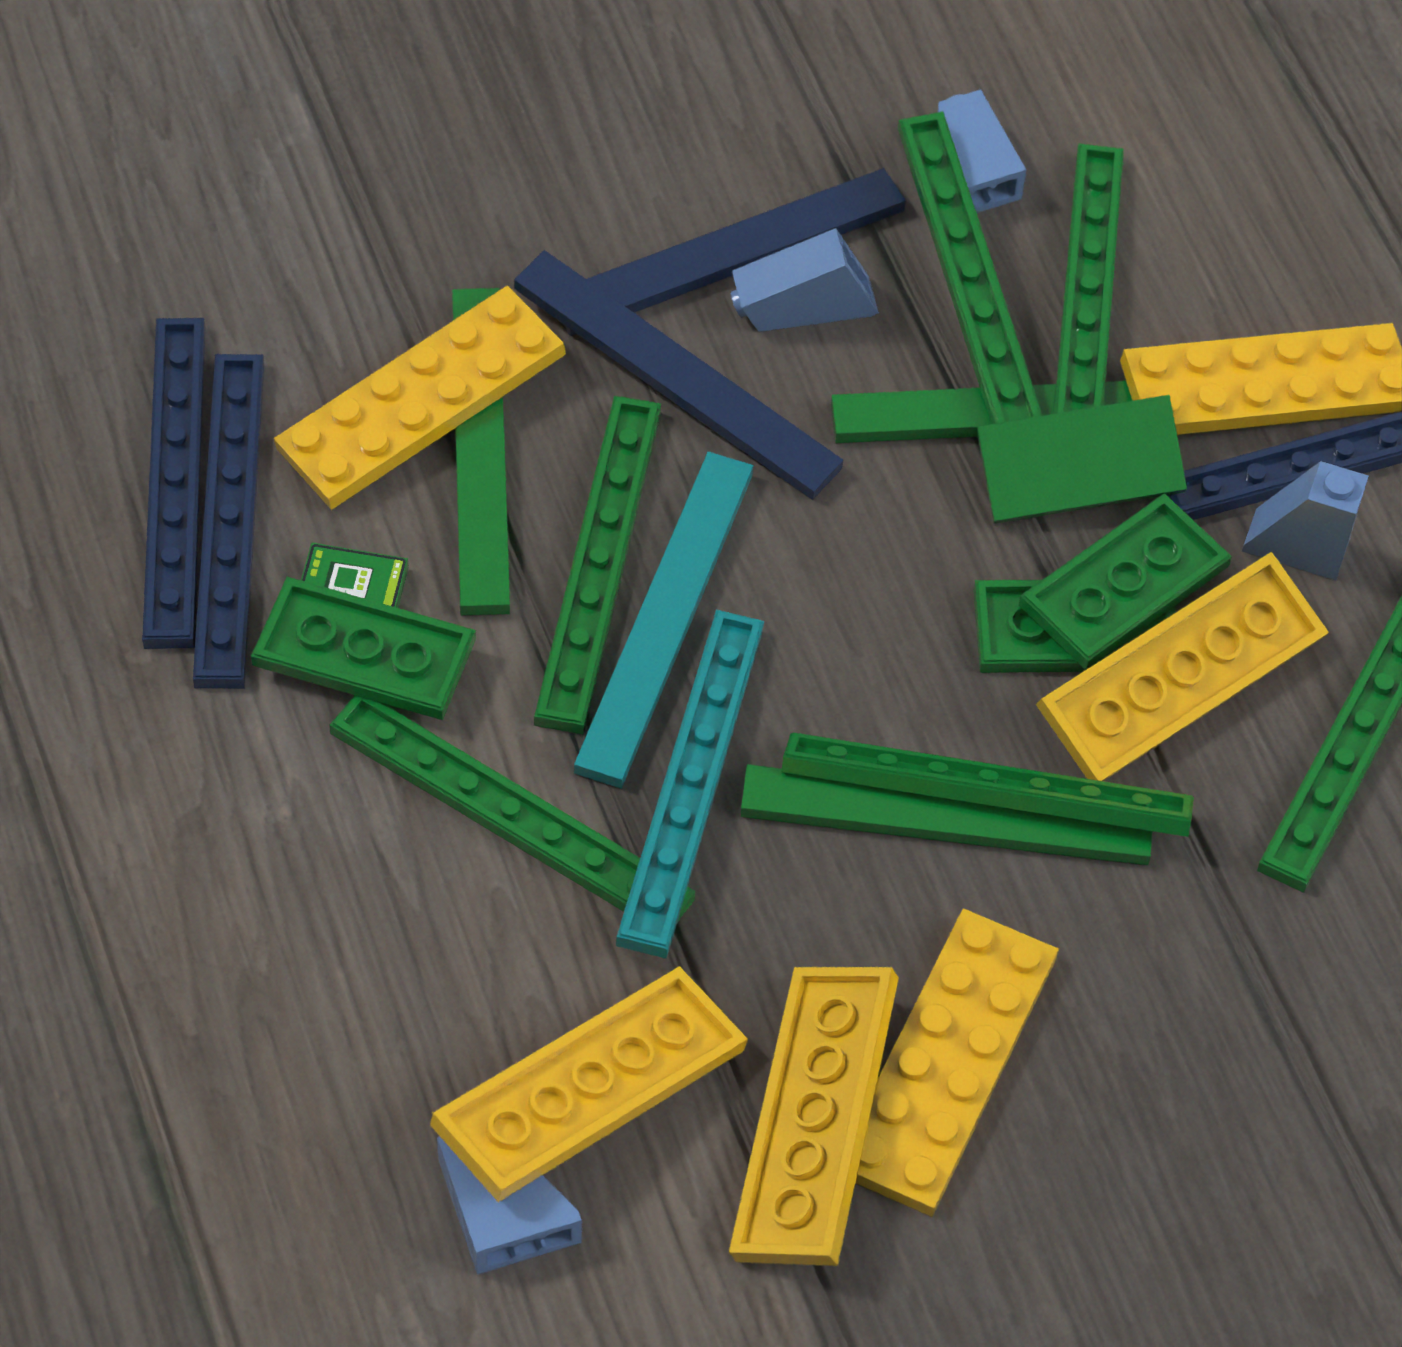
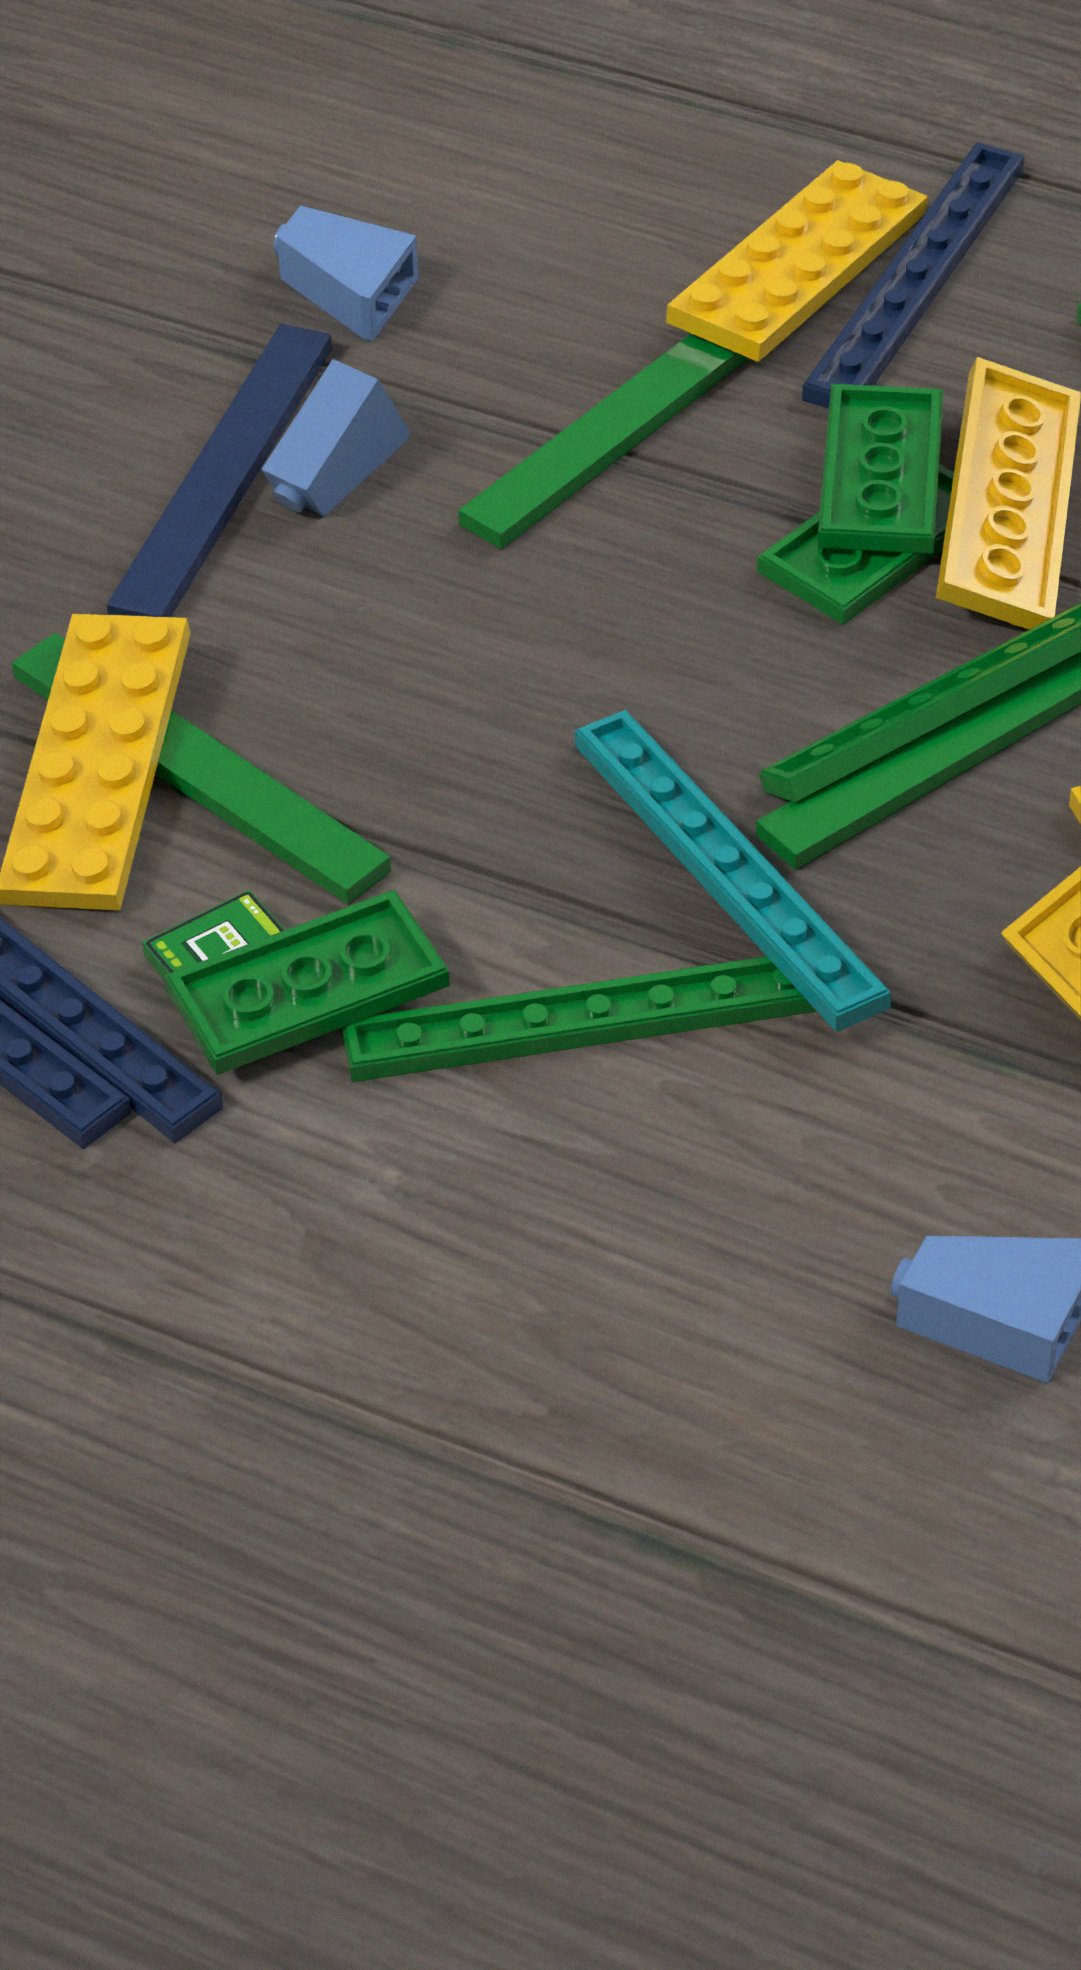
camera: 40 degrees left, 10 degrees down
yellow plate [430,966,748,1202] -> none
dark blue tile [514,250,844,500] -> none
green tile [534,395,661,734] -> none
teal tile [574,452,754,789] -> none
green tile [897,111,1042,424] -> none
green tile [977,395,1187,524] -> none
green tile [1053,143,1124,414] -> none
medium blue slope [1242,461,1369,580] -> none

